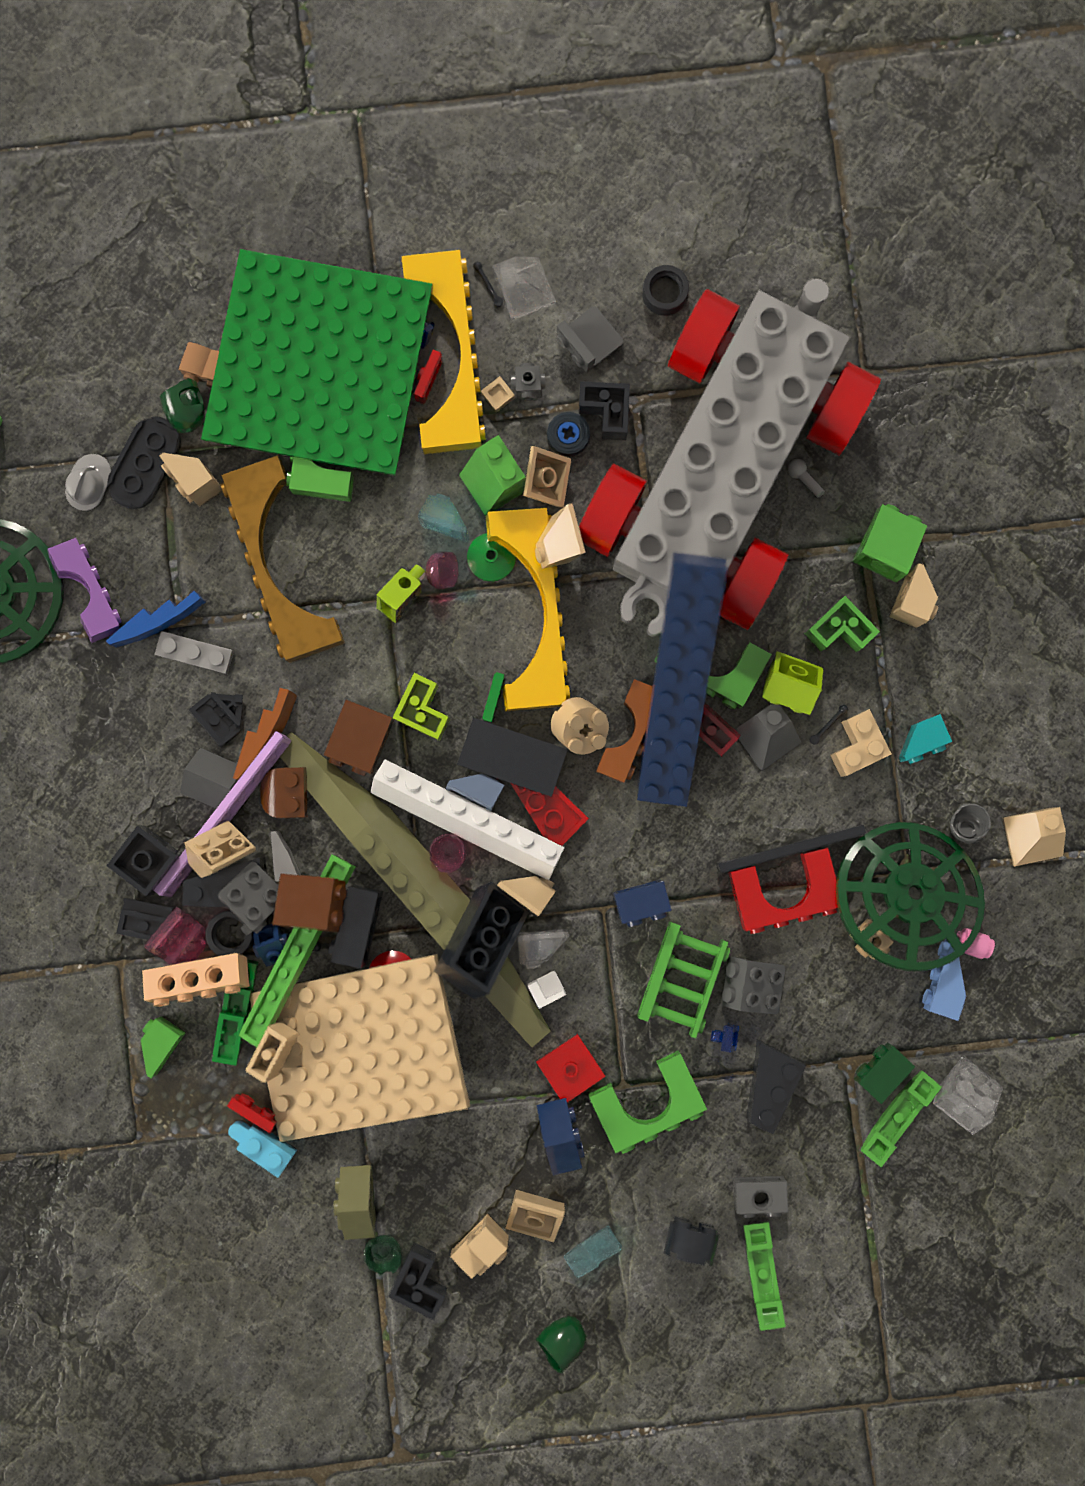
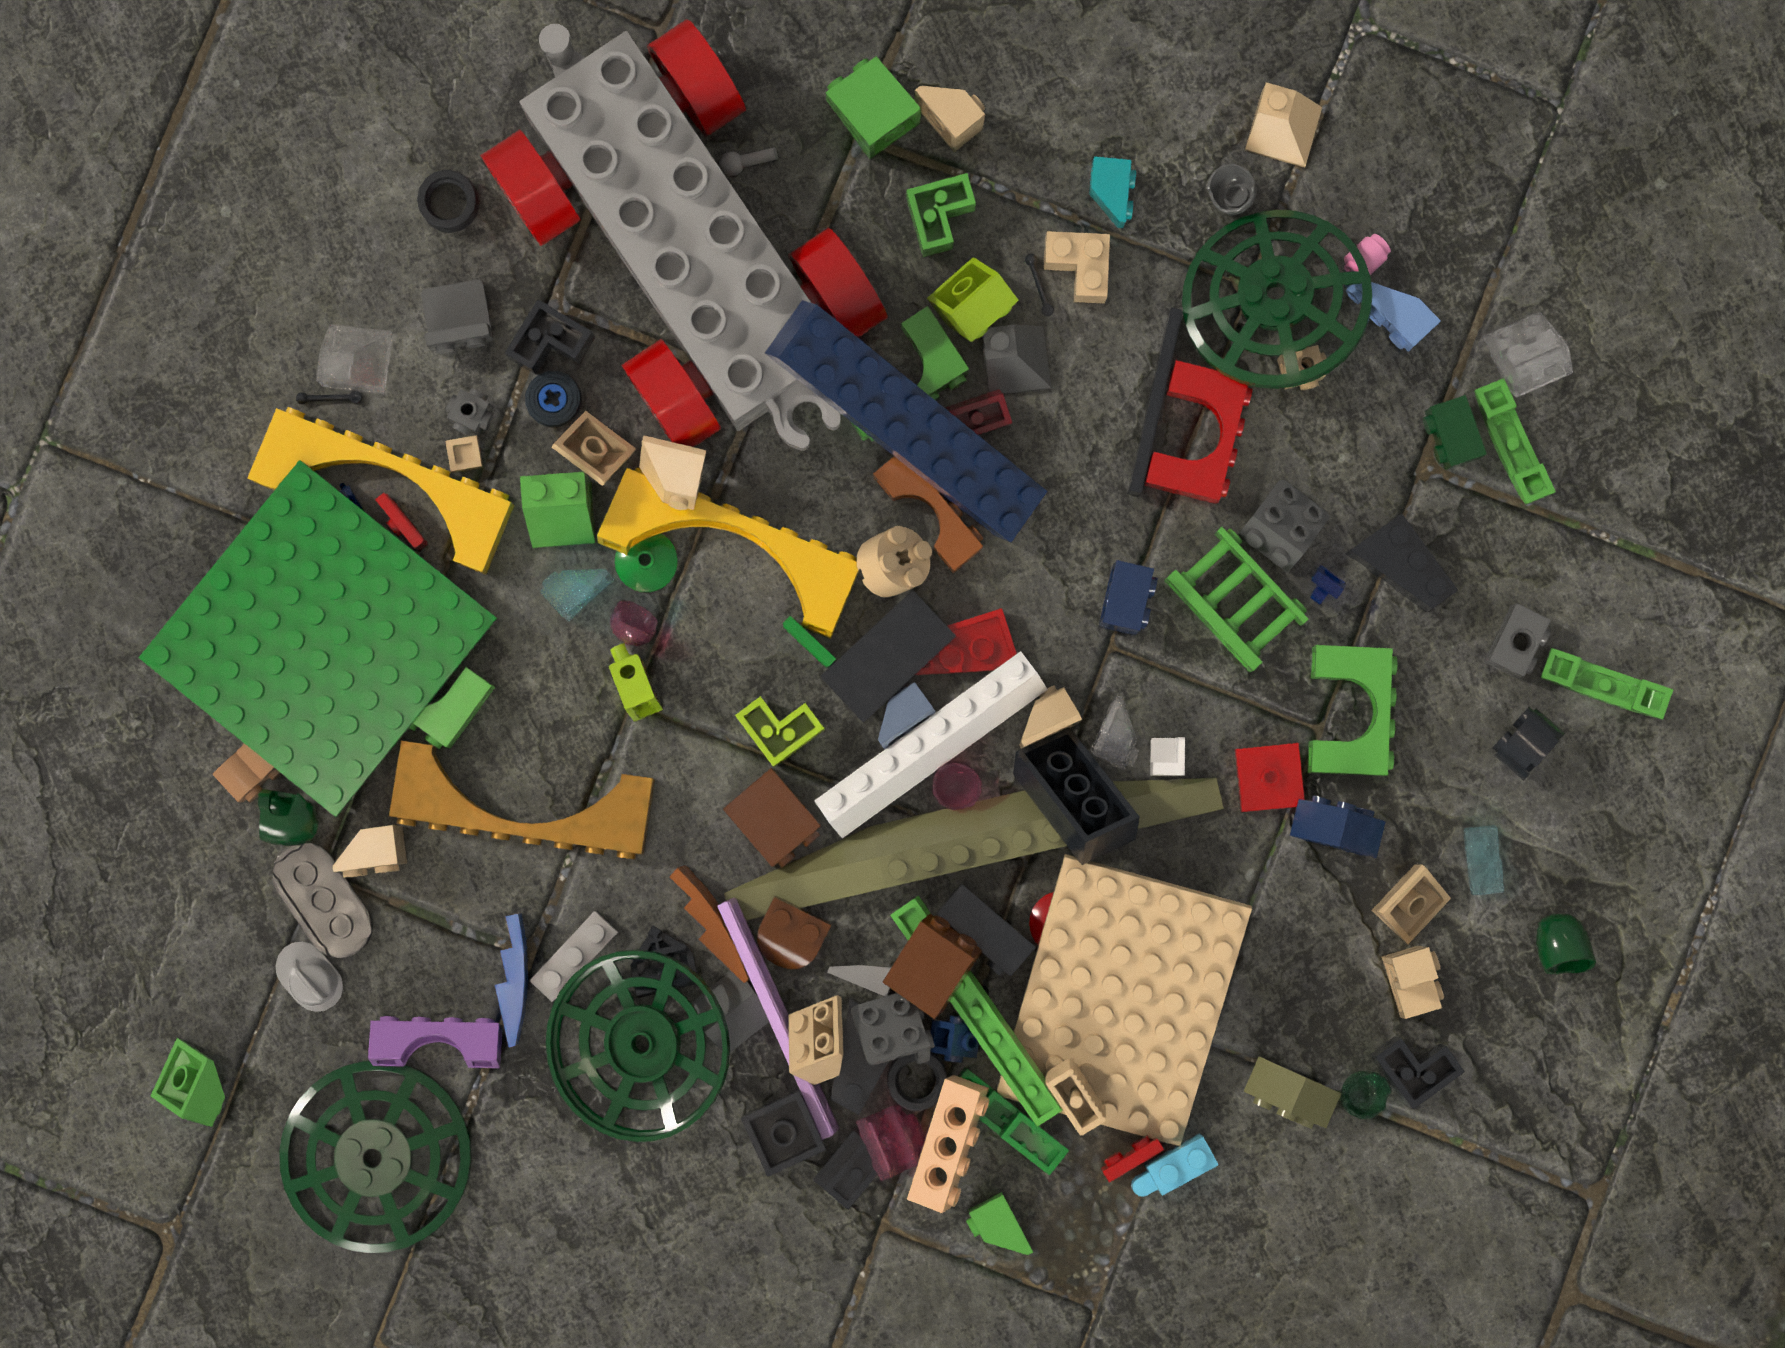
camera: 70 degrees left, 0 degrees up
none -> dark green dish [546,949,730,1142]

